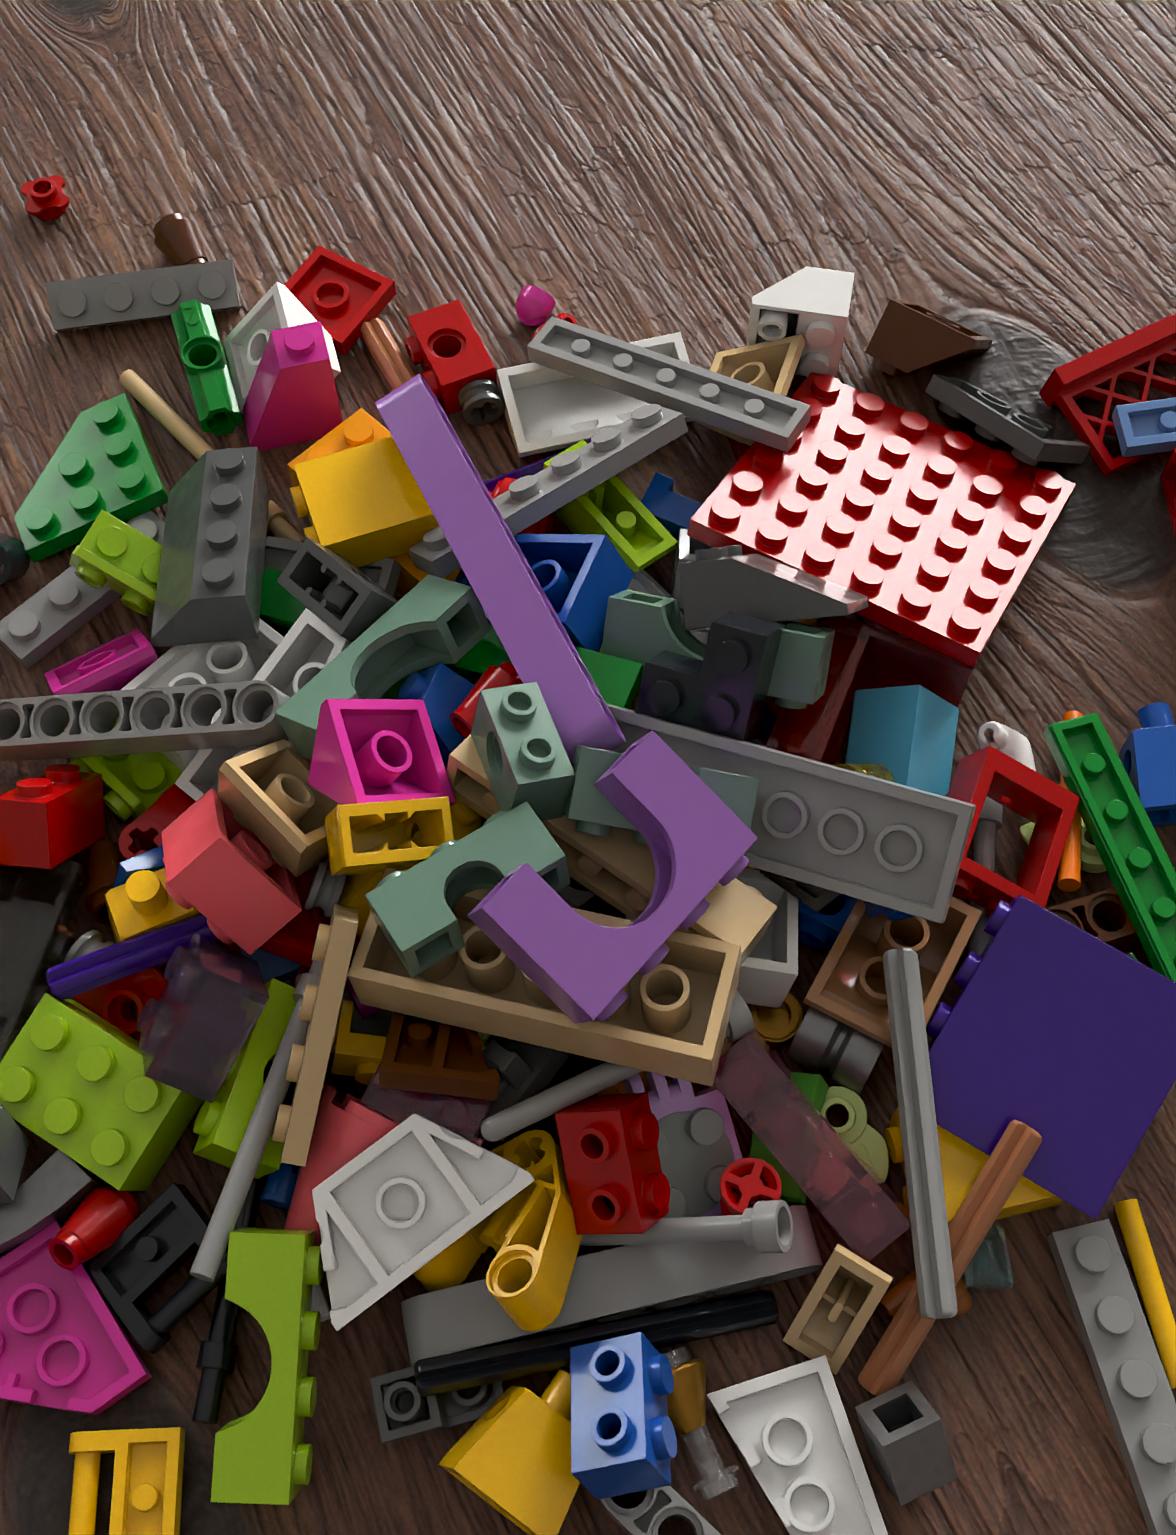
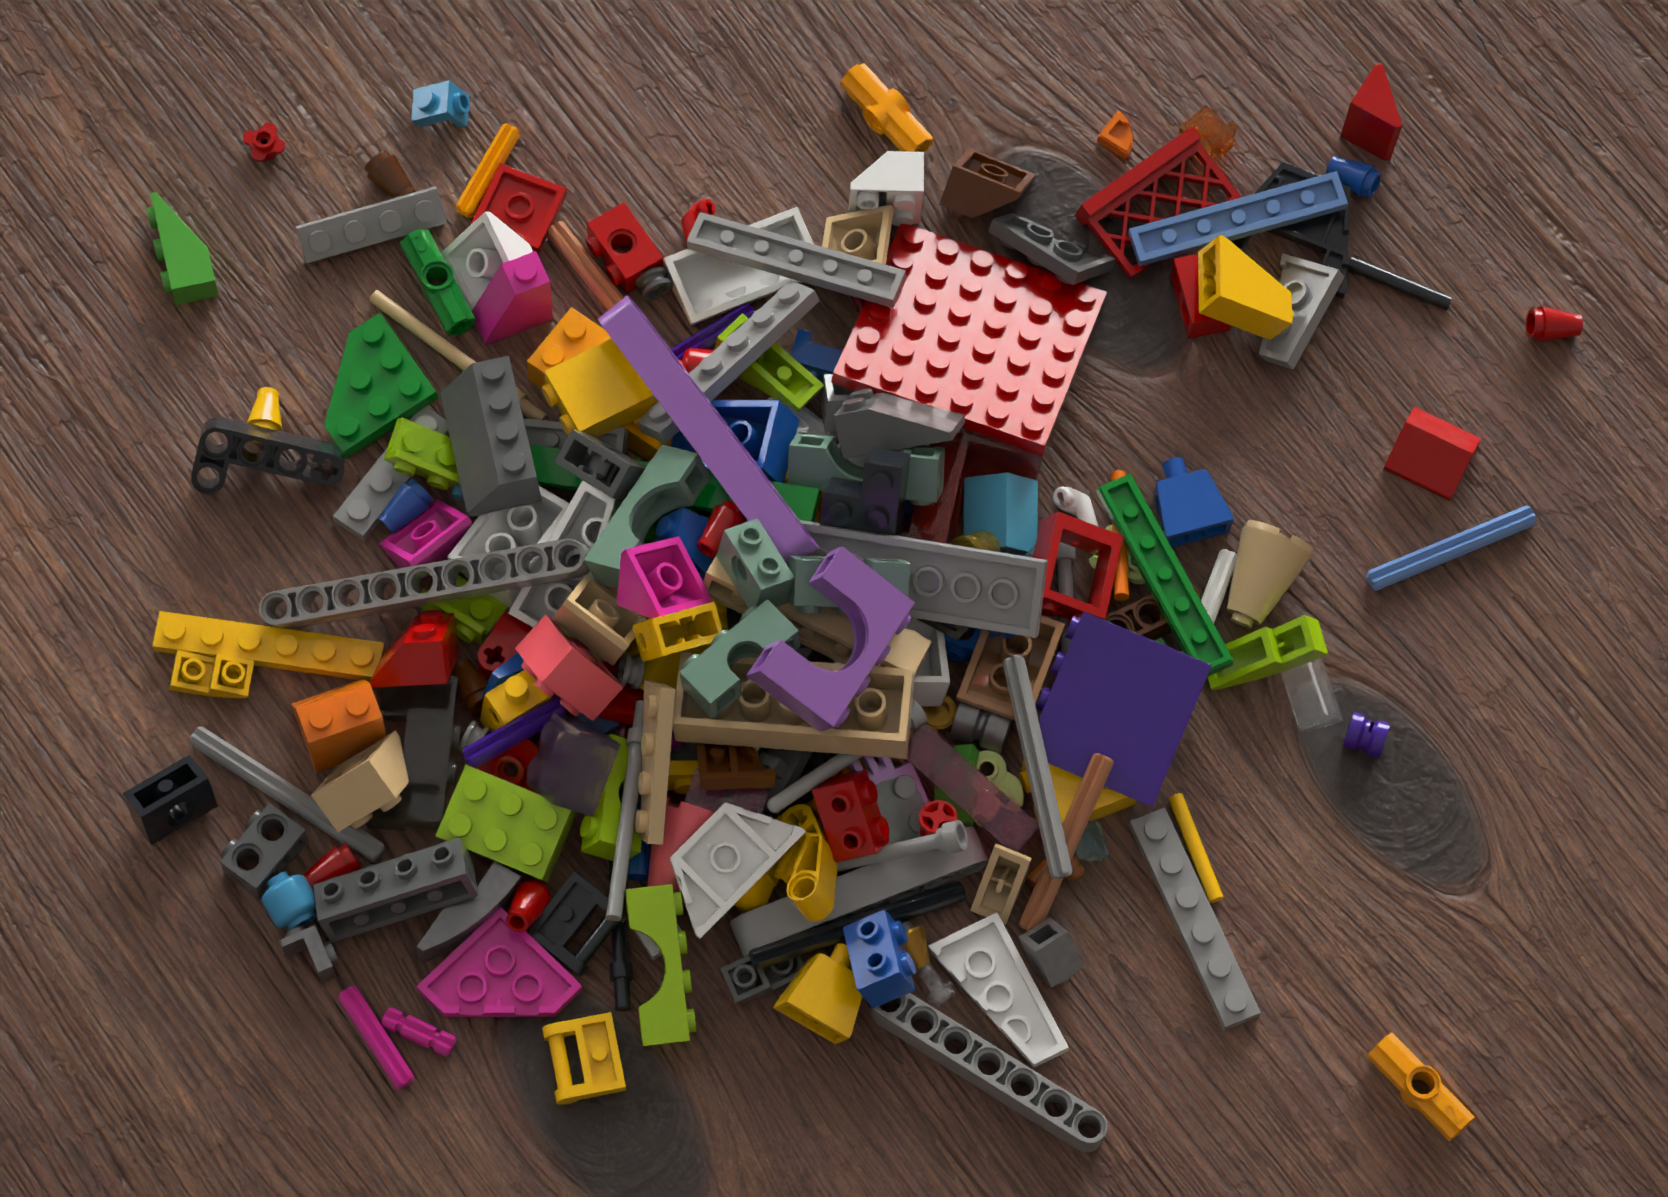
camera: 15 degrees left, 5 degrees up
dark pink hinge [515,285,556,327] -> none
none -> blue cone [378,478,433,534]
none -> dark azure bracket [411,80,470,128]
none -> light orange axle [456,123,519,218]
none -> light orange piece [840,63,933,153]
none -> orange tile [1097,111,1133,160]

